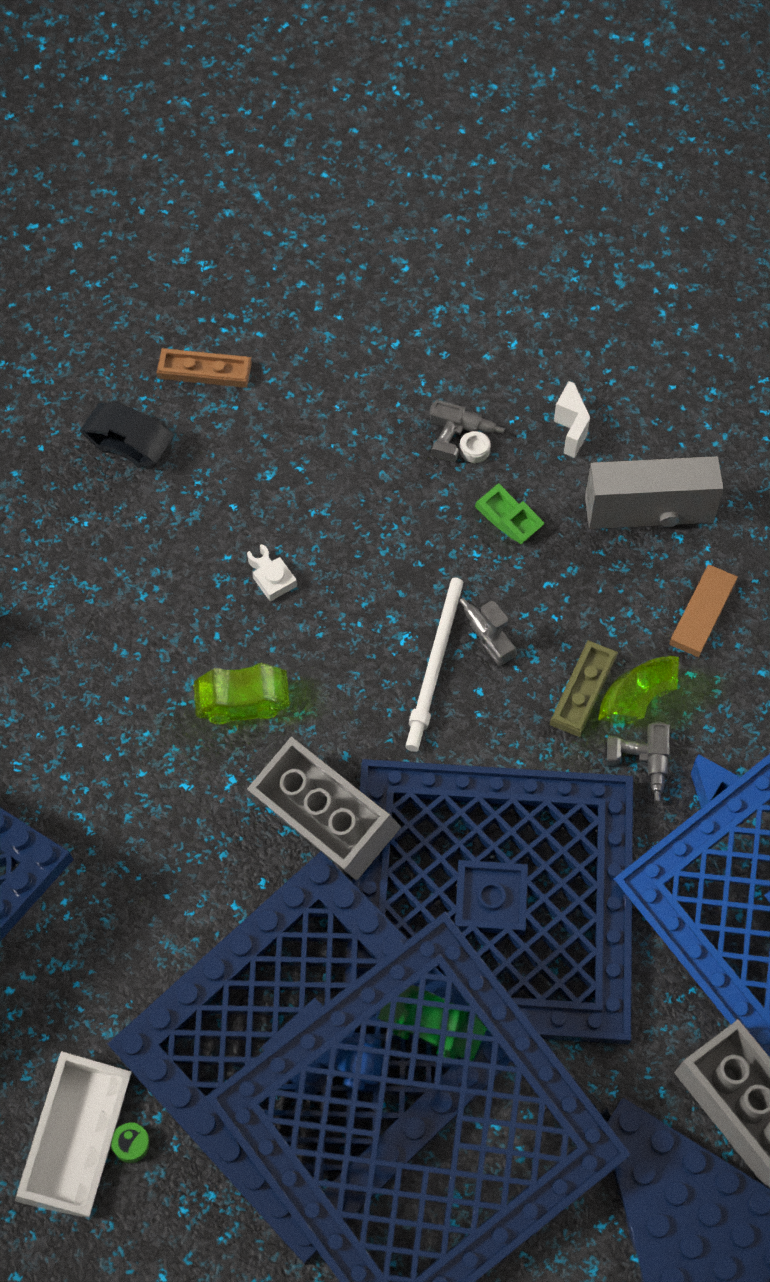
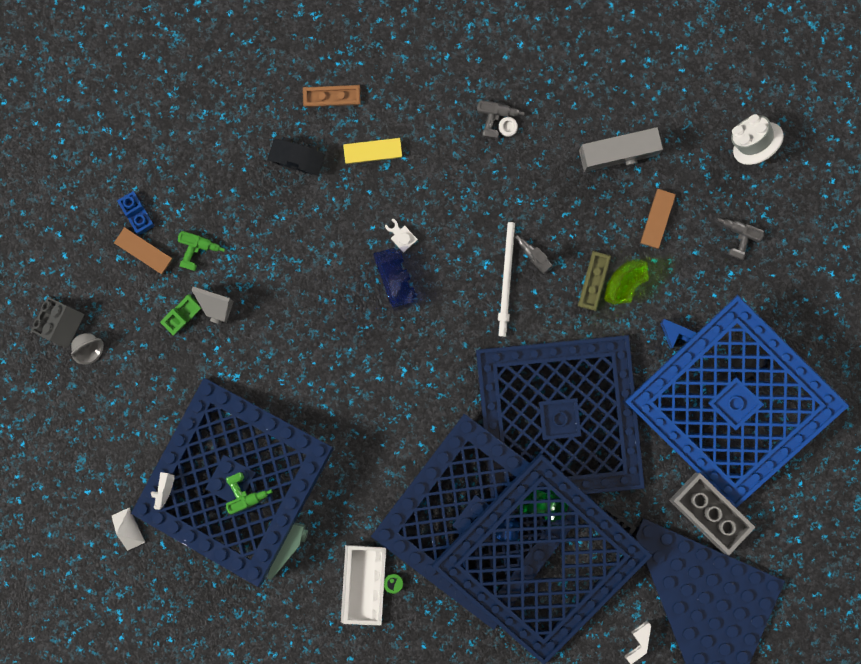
camera: 15 degrees left, 25 degrees up
clear neon green brick [194,662,290,724] -> none
light grey brick [247,736,401,881] -> none
bright green slope [475,483,545,545] -> none
white slope [554,382,590,458] -> none
flat silver piece [607,722,670,803] -> none
none -> light yellow tile [343,138,402,164]
none -> clear blue slope [373,248,417,311]

